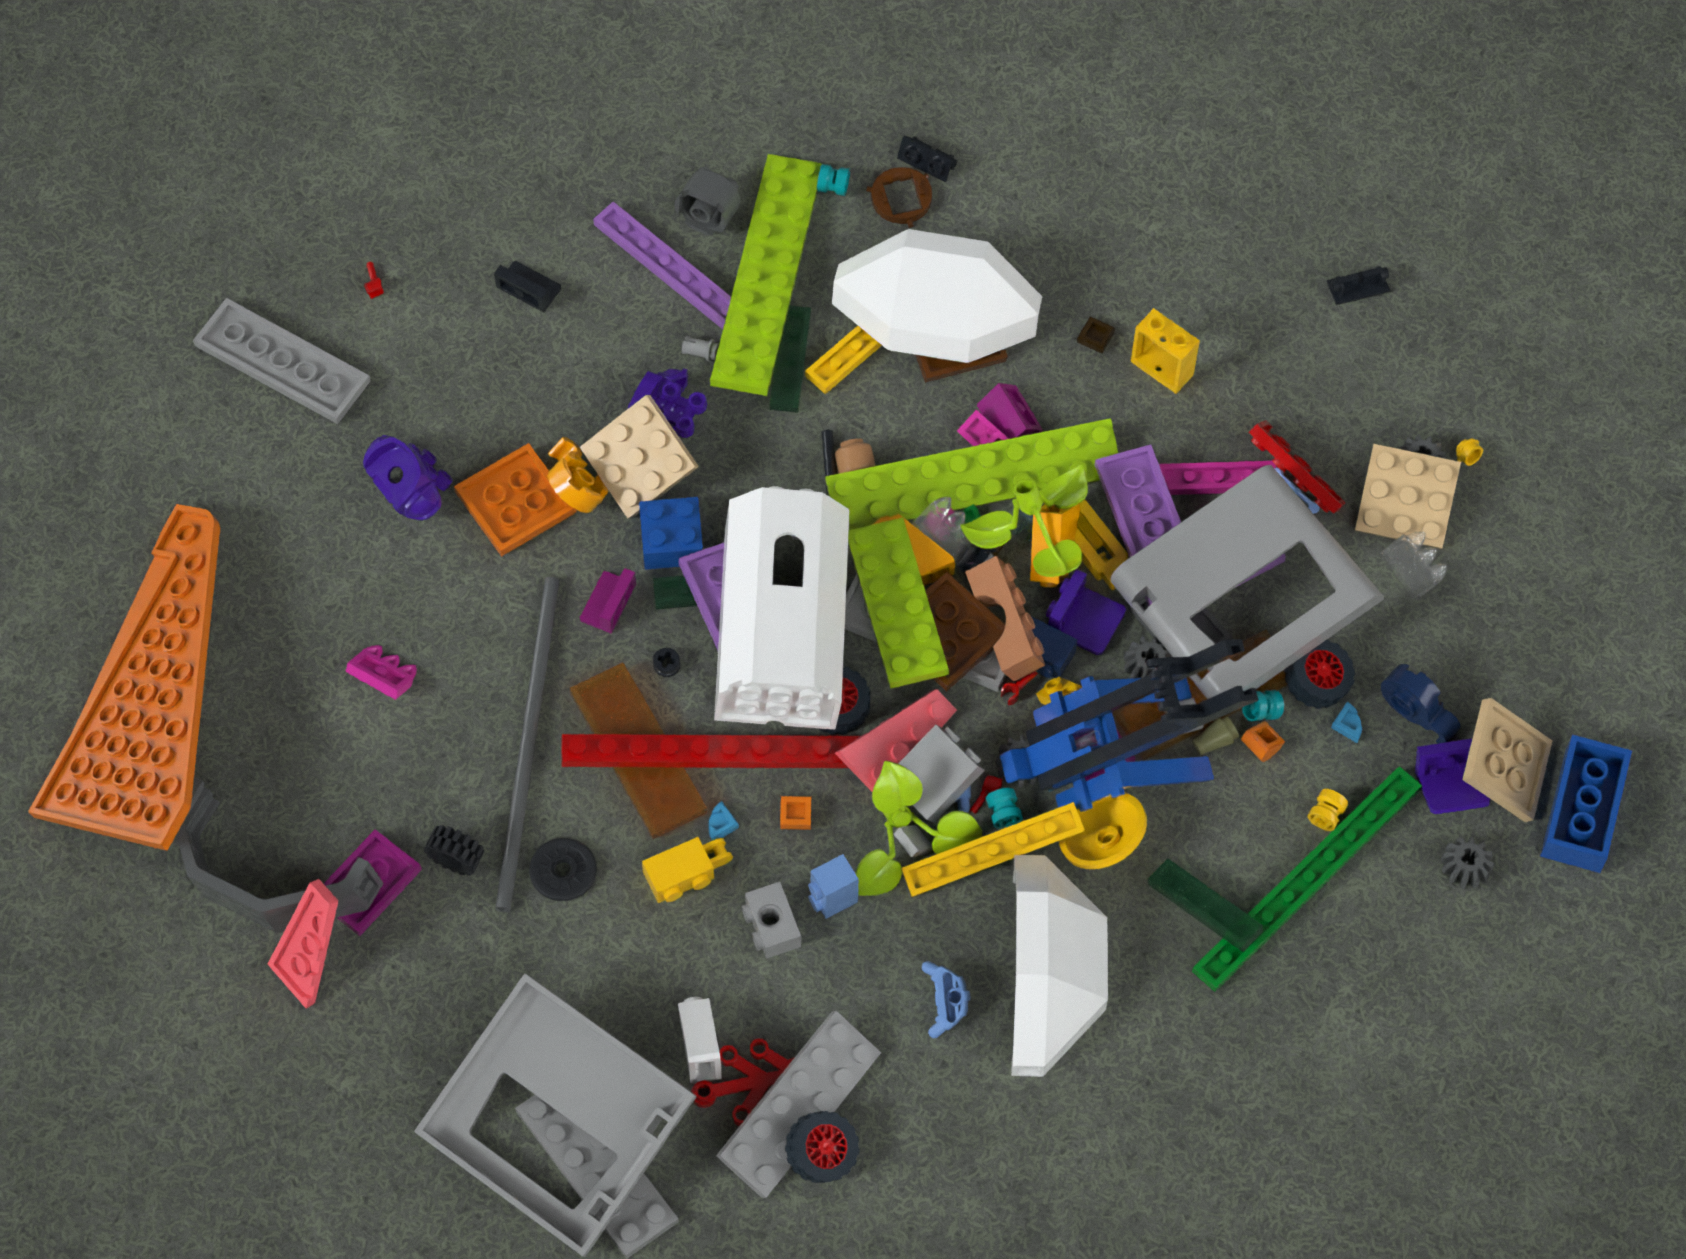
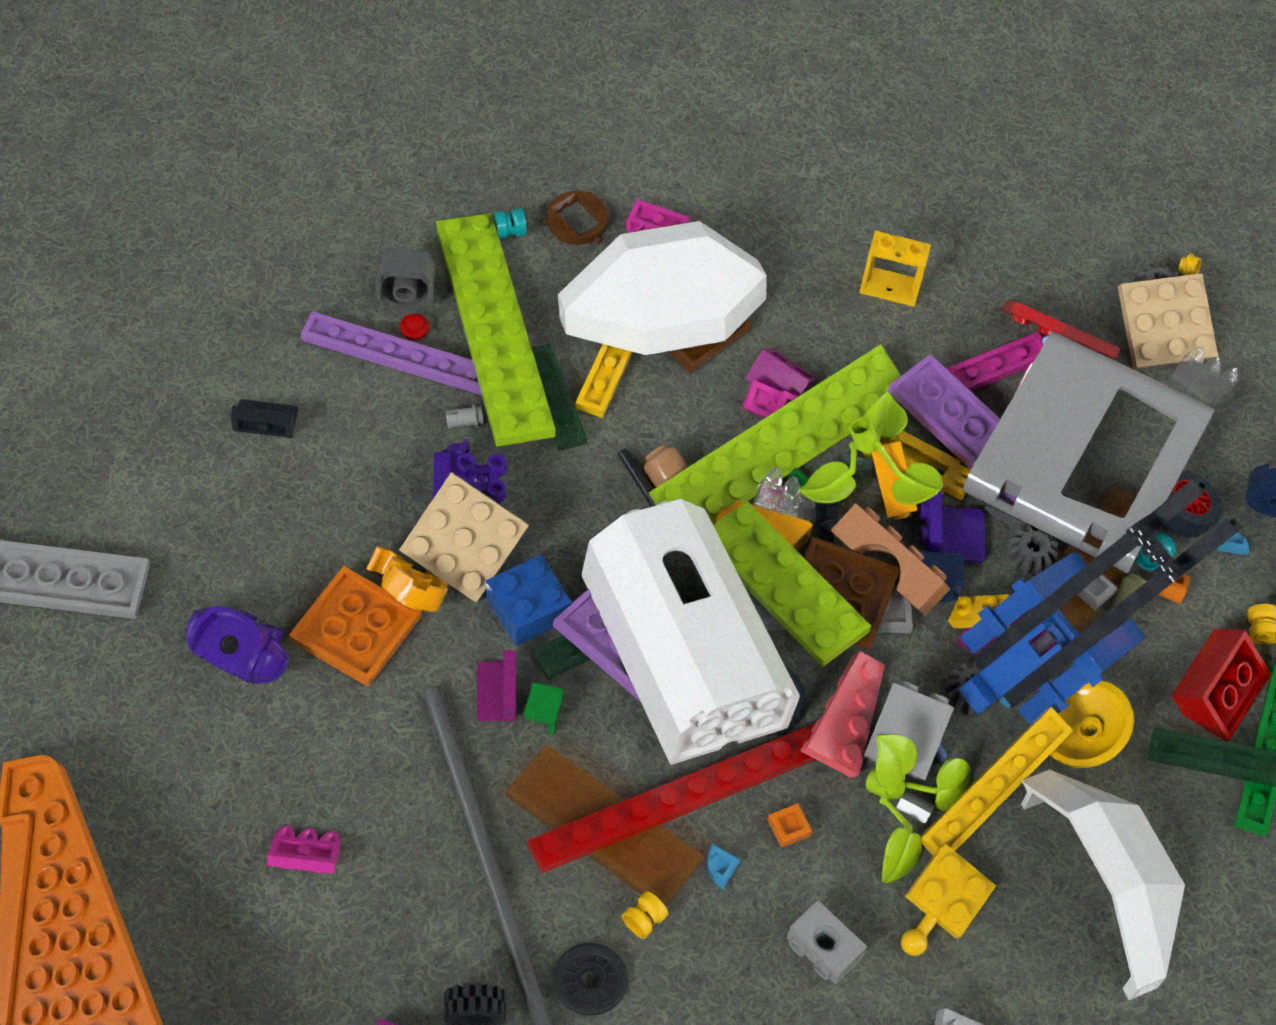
camera: 30 degrees left, 5 degrees down
red hand [364,261,384,299] -> none
yellow brick [642,837,733,903] -> none
black bush [653,648,680,678] -> none
medium blue brick [808,854,859,919] -> none
black hinge [897,135,958,182] -> none
medium blue piece [922,961,971,1038] -> none
red hand [969,776,1002,815] -> none
teal wheel [986,788,1023,829] -> none
red hand [1001,671,1038,705] -> none
dark brown tile [1077,316,1116,354] -> none
black hinge [1327,266,1390,305] -> none
none -> red plate [400,314,429,341]
none -> green panel [524,682,564,736]
none -> yellow wheel [621,891,669,939]
none -> dark pink plate [626,199,689,233]
none -> yellow plate [901,844,996,956]
none -> red slope [1171,629,1271,742]

